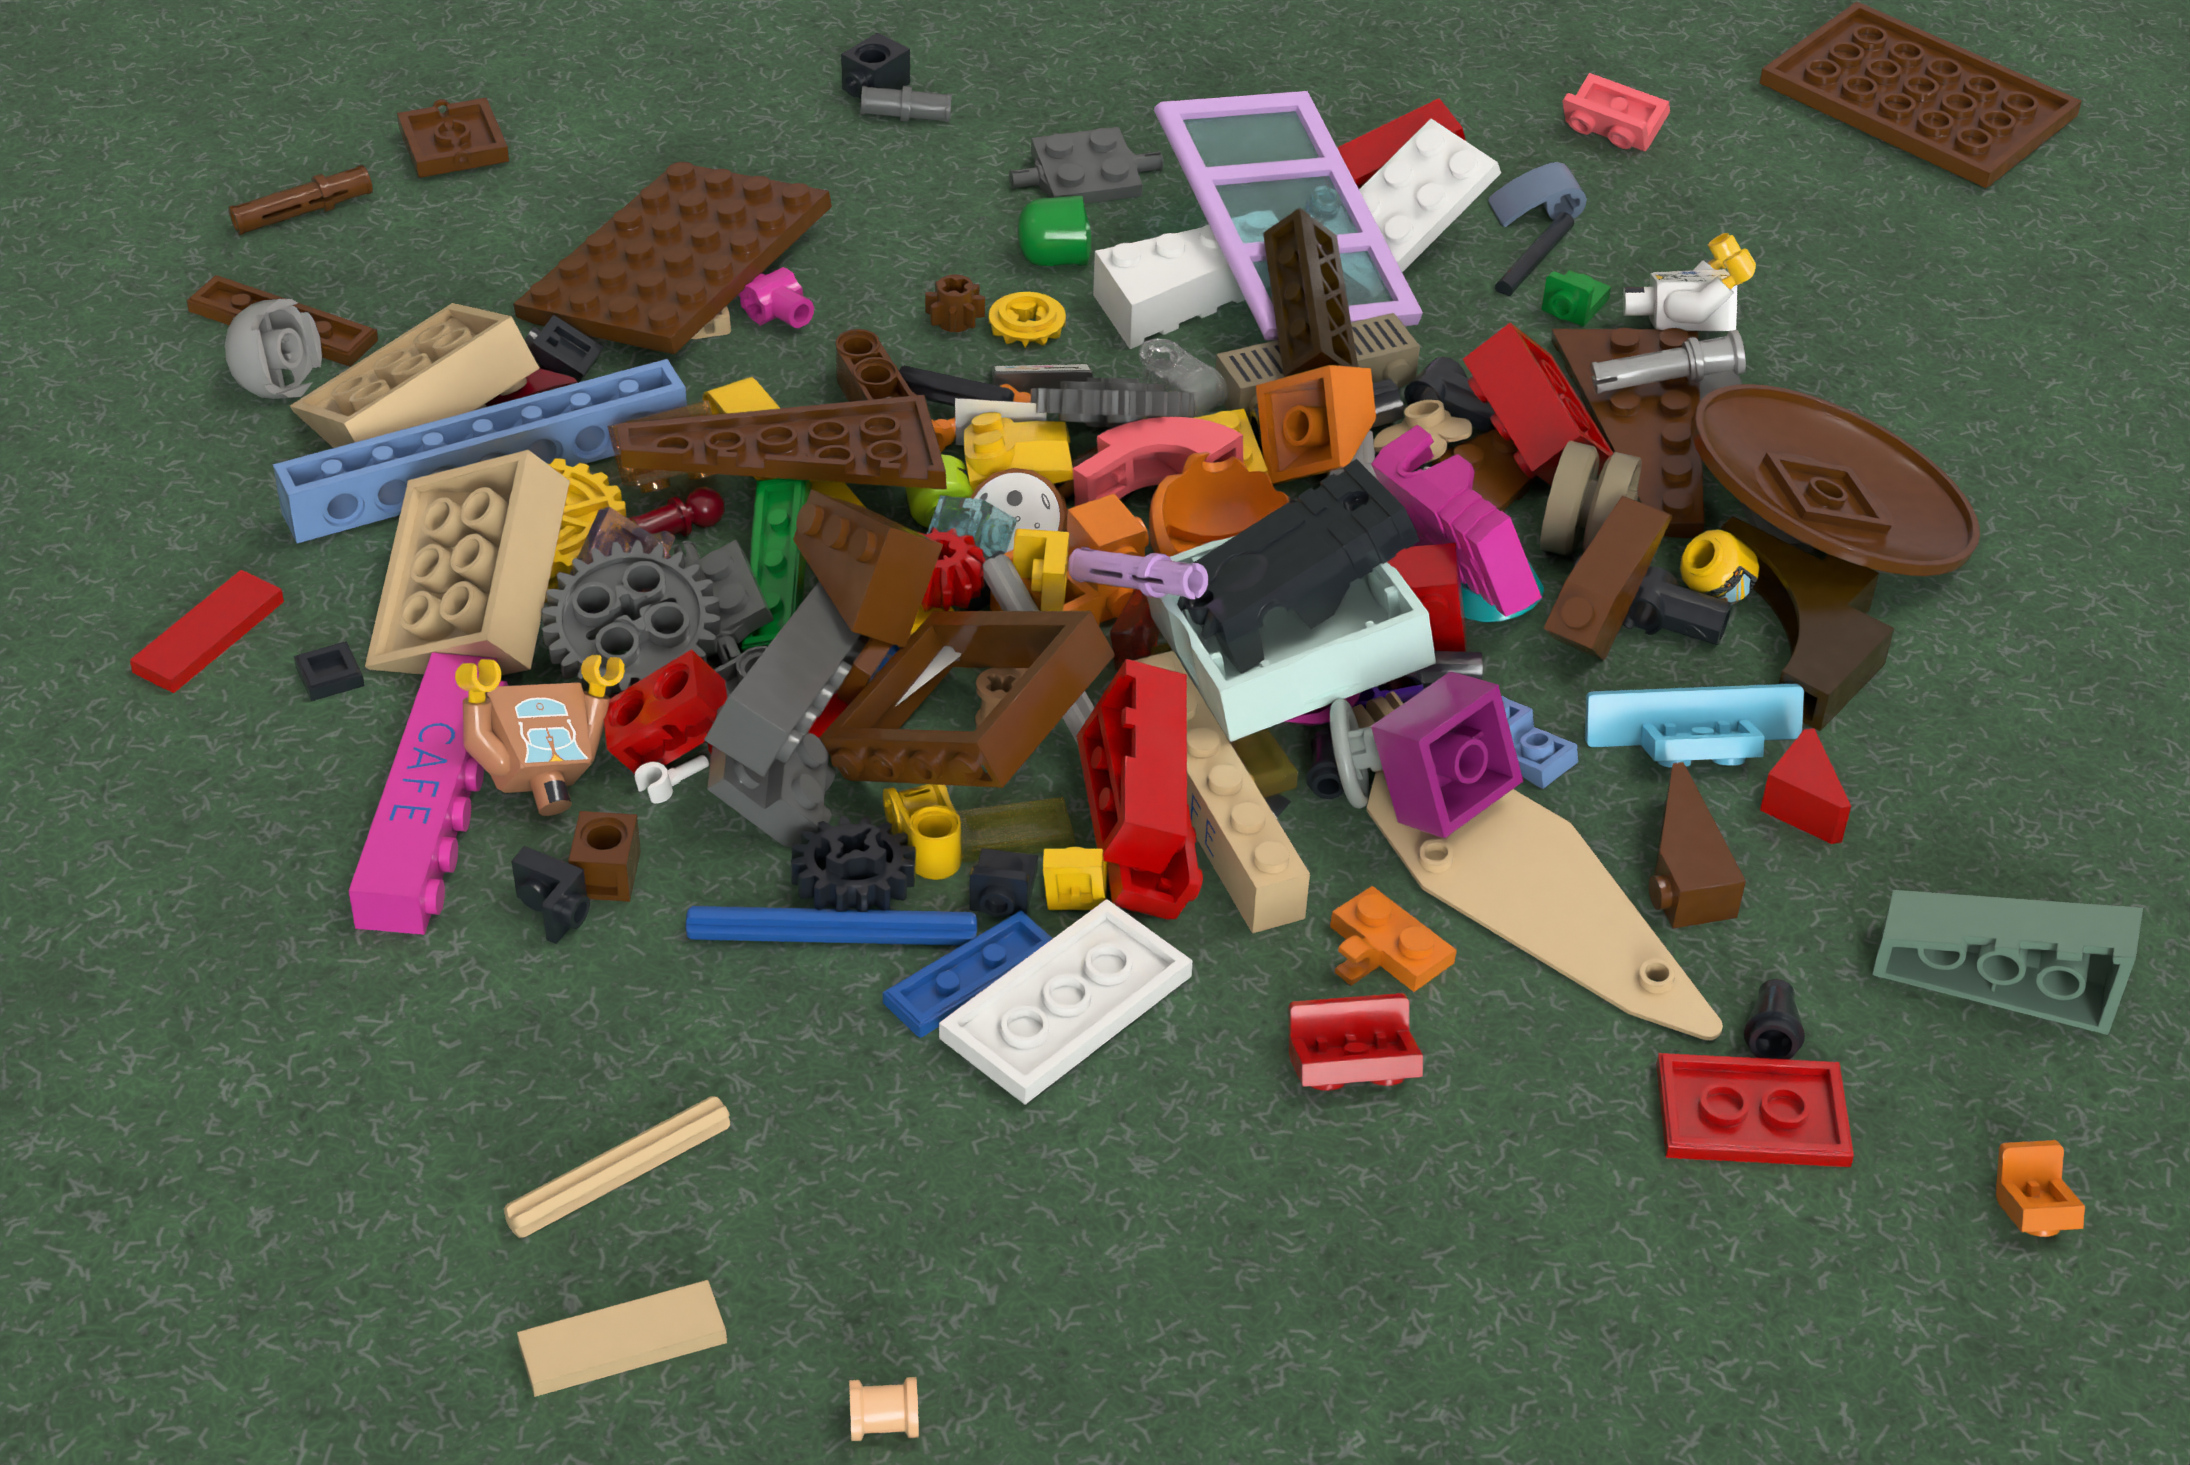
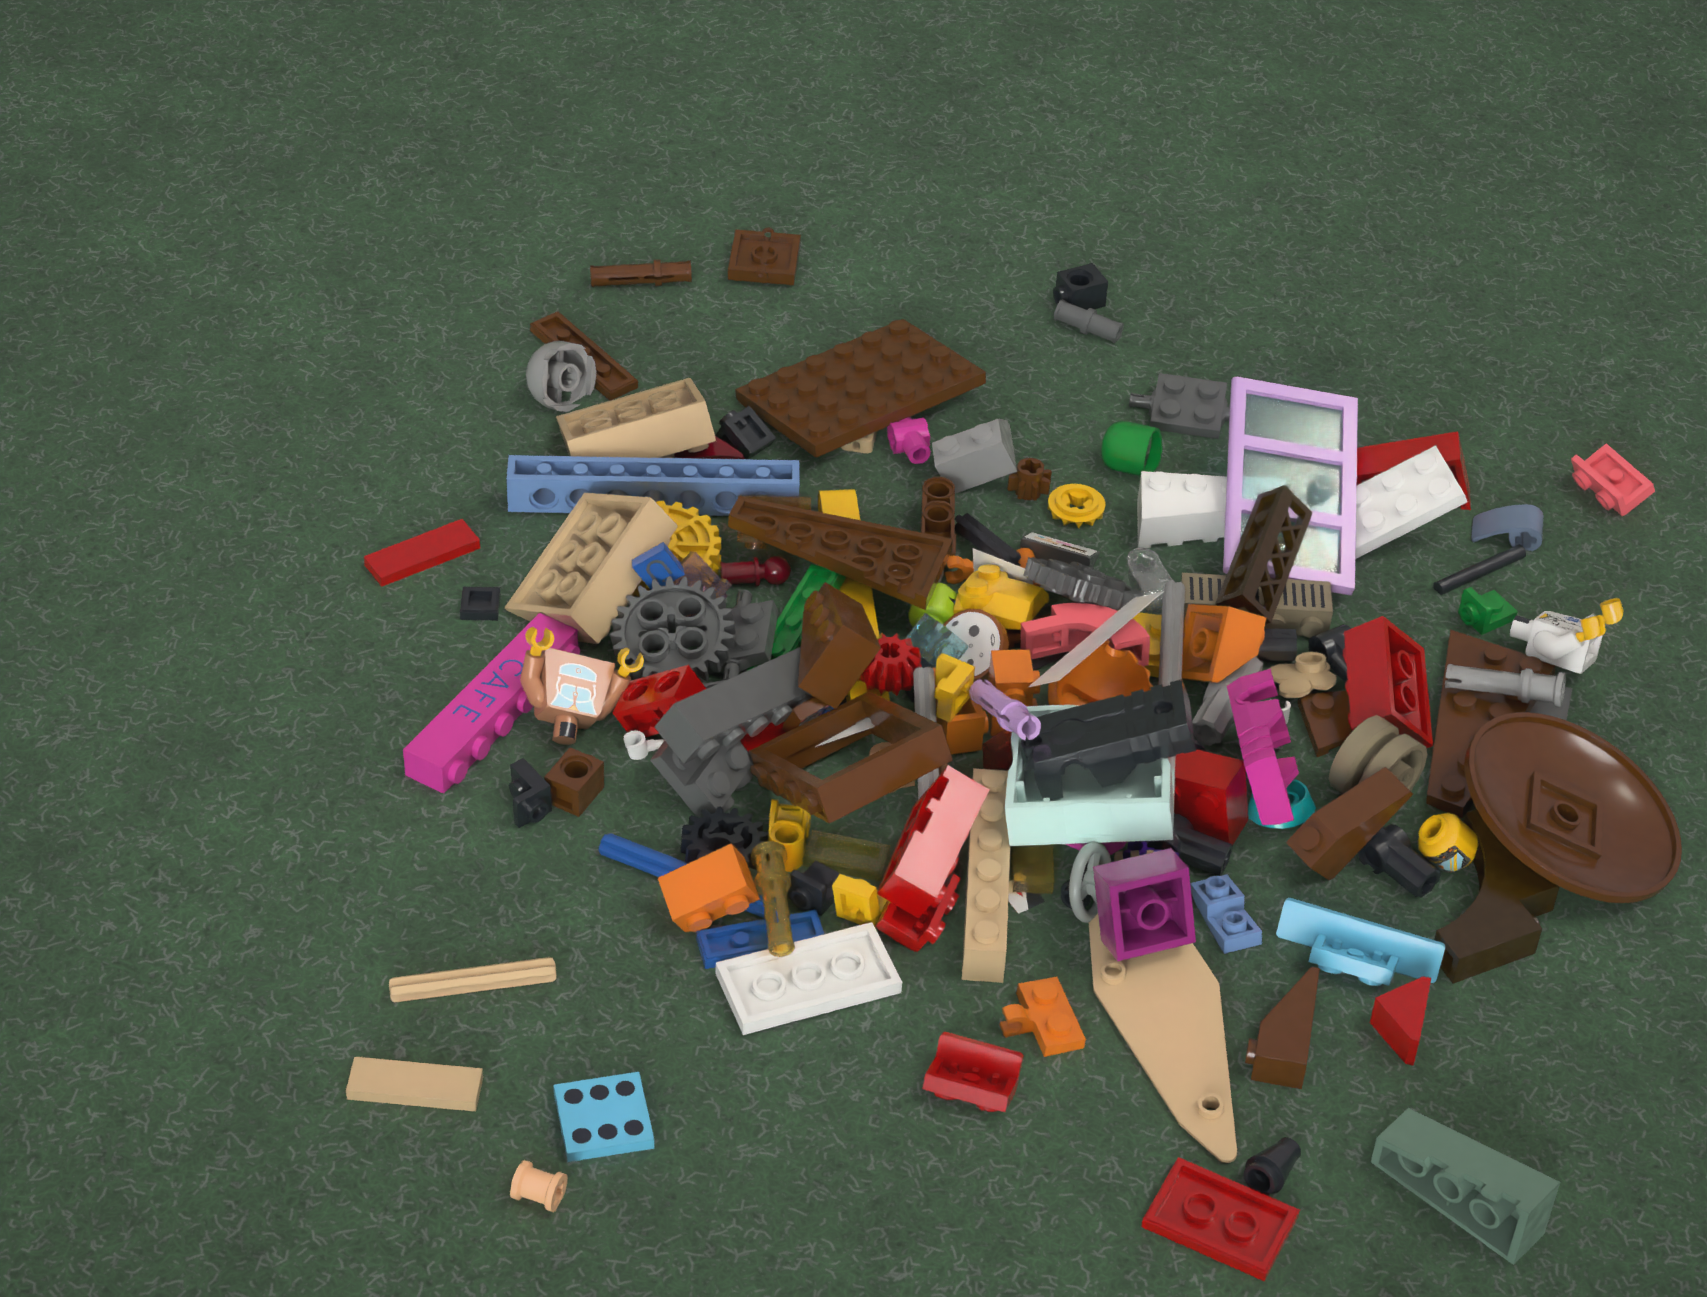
camera: 25 degrees right, 0 degrees up
none -> medium azure tile [554,1072,654,1162]
none -> blue tile [632,542,685,590]
none -> orange brick [658,844,760,933]
none -> clear yellow pin [751,841,795,957]
none -> light grey slope [932,419,1017,493]
none -> white sticker [1029,591,1164,687]
none -> light grey axle [1158,580,1185,687]

